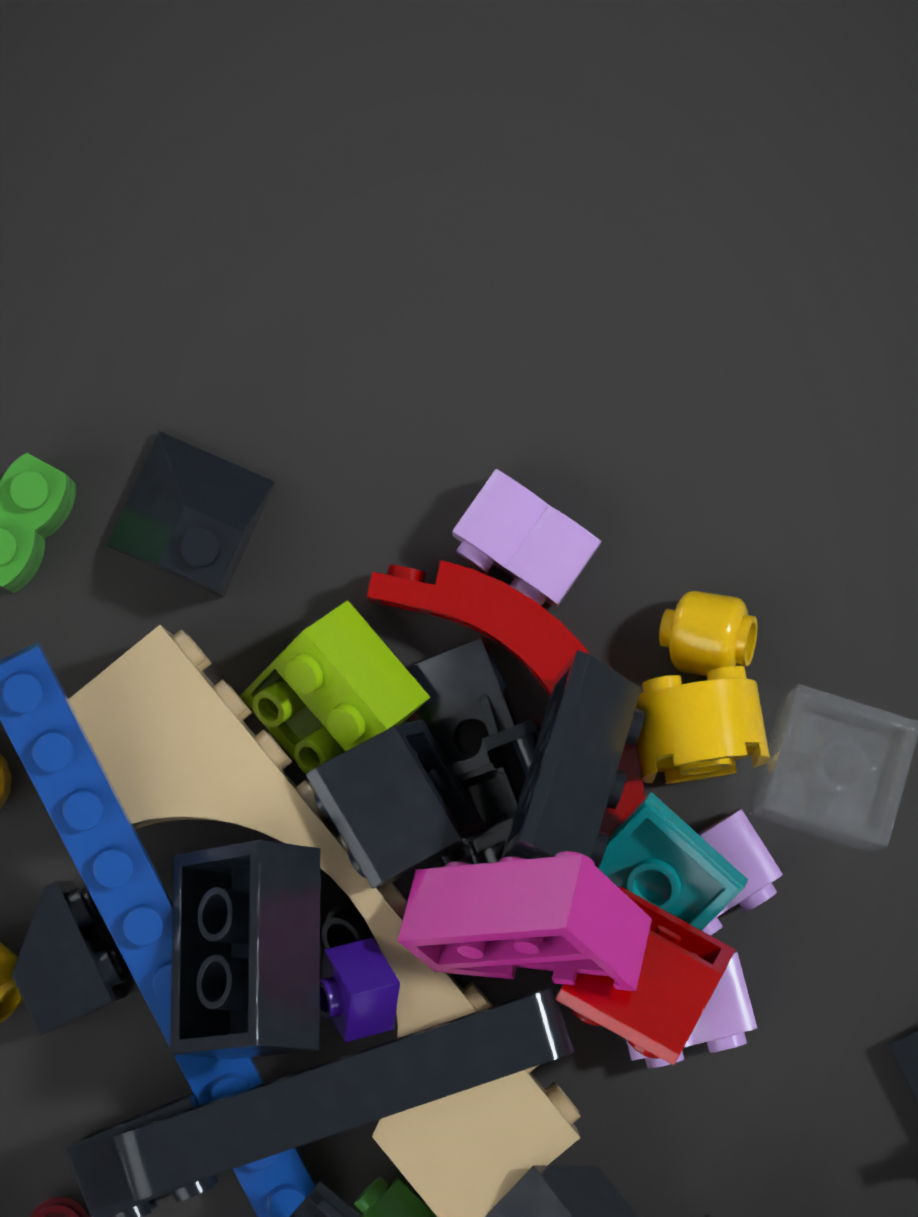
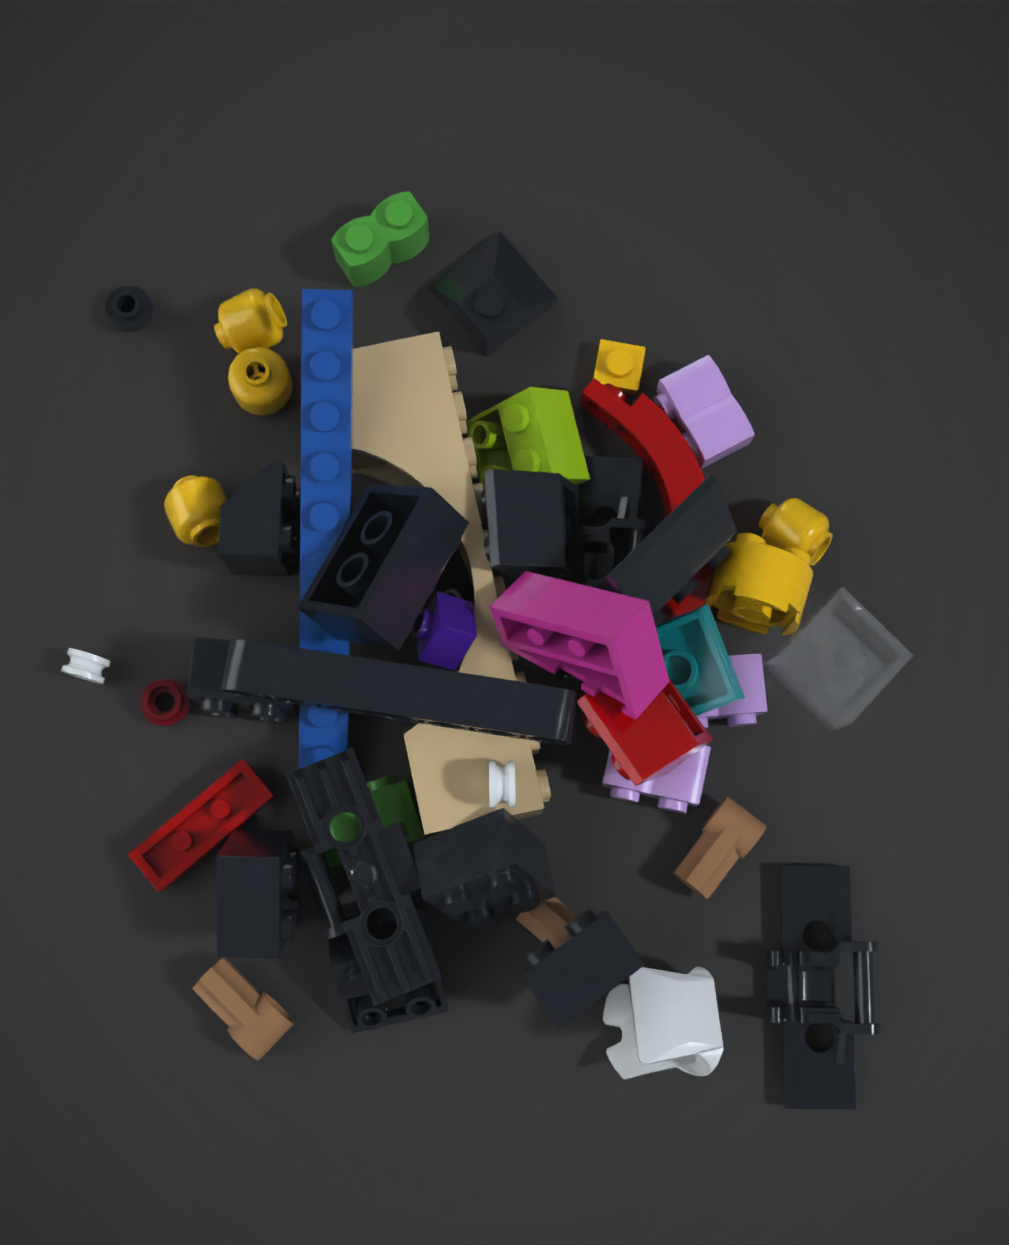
camera: 20 degrees right, 5 degrees down
none -> white bush [489,761,516,808]
none -> yellow plate [593,339,646,396]
none -> medium nougat piece [673,795,767,899]

